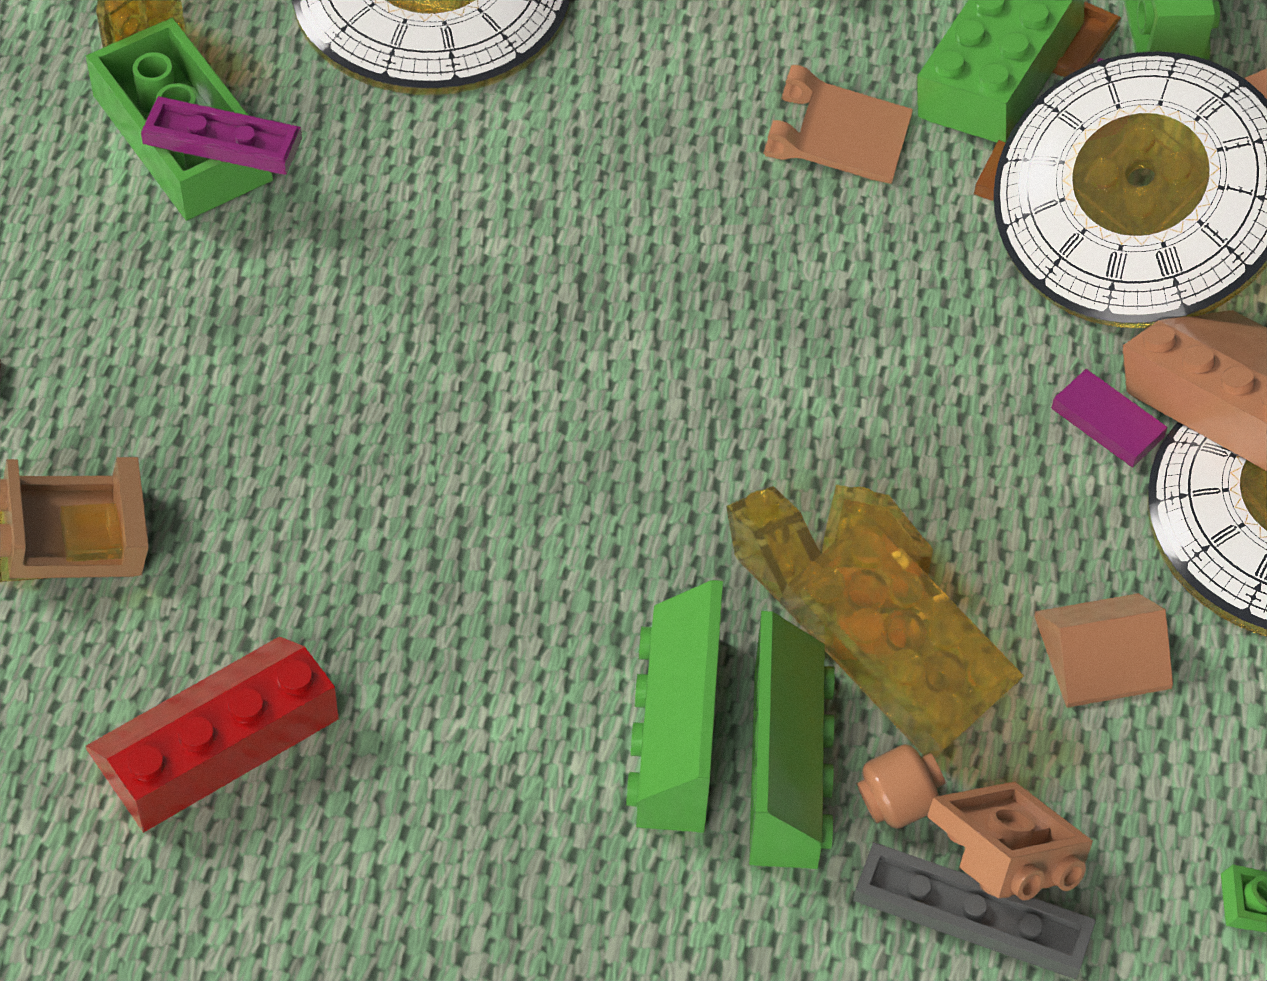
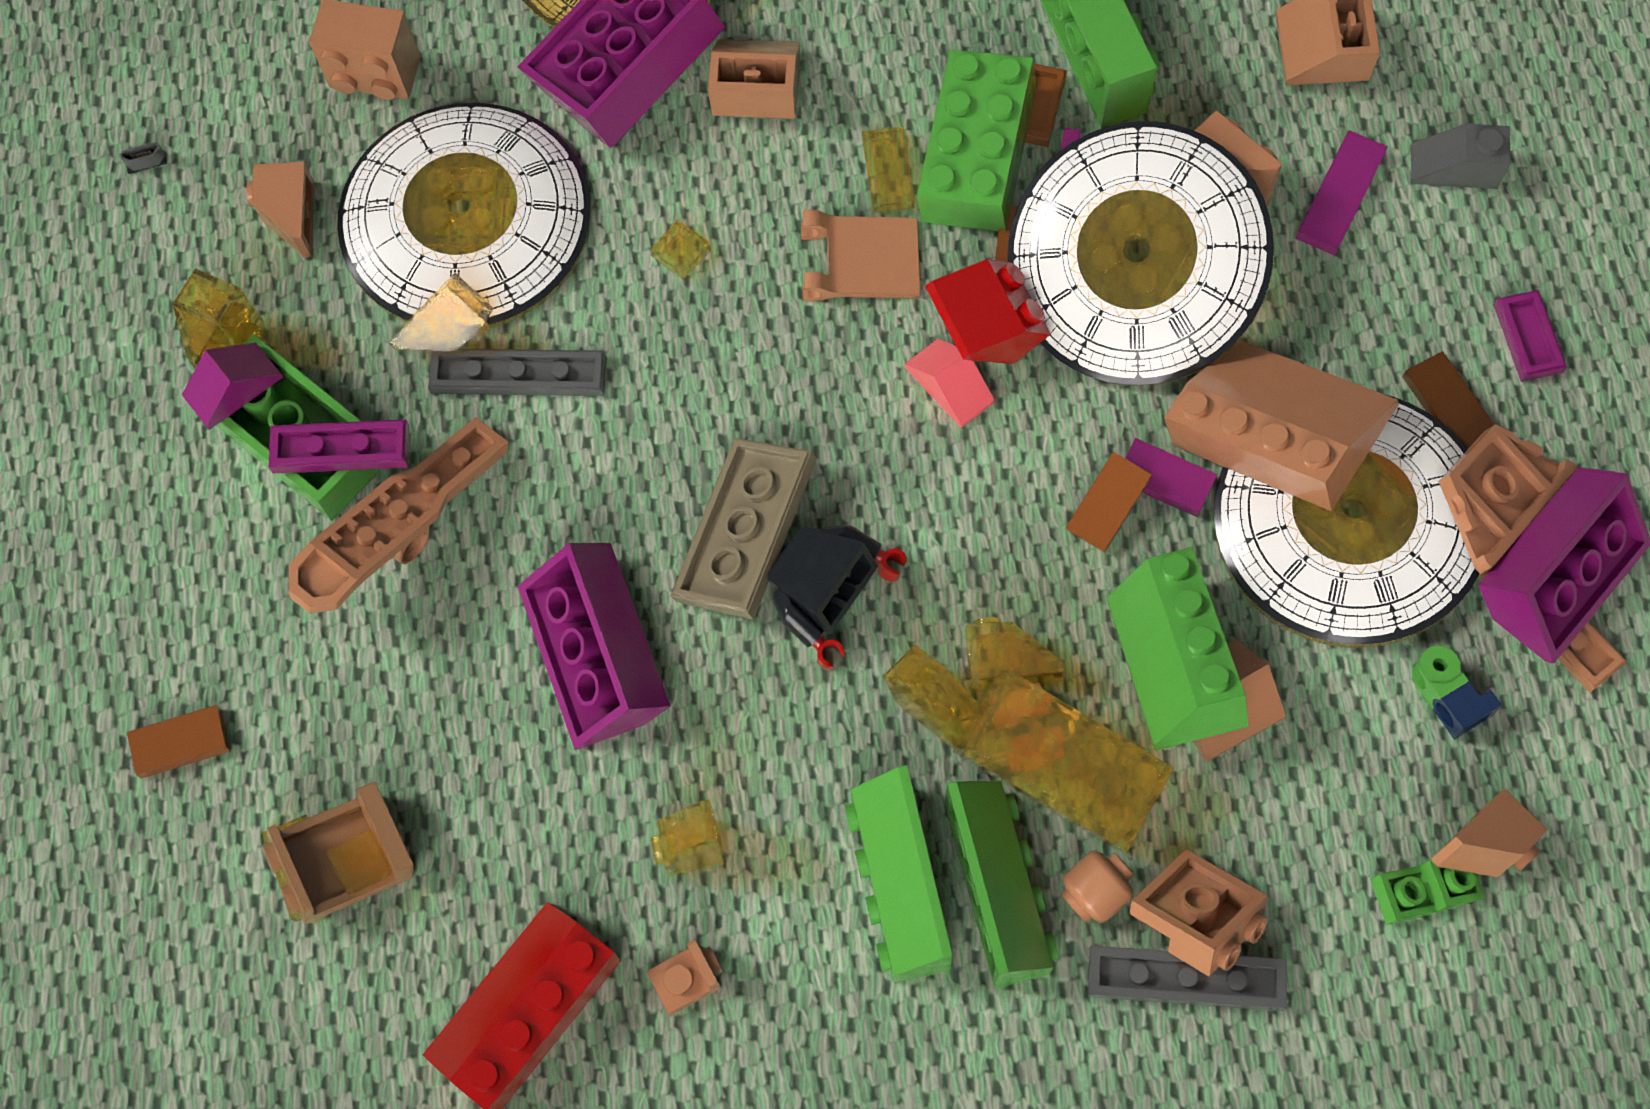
camera: 10 degrees left, 15 degrees up
none -> magenta slope [182,342,283,430]
none -> nougat piece [289,417,509,614]
none -> clear yellow slope [389,273,494,351]
none -> dark grey tile [428,348,606,396]
none -> magenta slope [518,543,671,750]
none -> nougat bracket [646,939,723,1016]
none -> clear yellow tile [650,219,711,280]
none -> clear yellow slope [651,799,725,876]
none -> dark tan tile [670,438,817,620]
none -> black torso [767,525,907,670]
none -> clear yellow tile [862,127,915,213]
none -> coral slope [904,339,995,428]
none -> red slope [925,259,1051,364]
none -> dark orange tile [1065,452,1152,553]
none -> bright green slope [1107,547,1249,751]

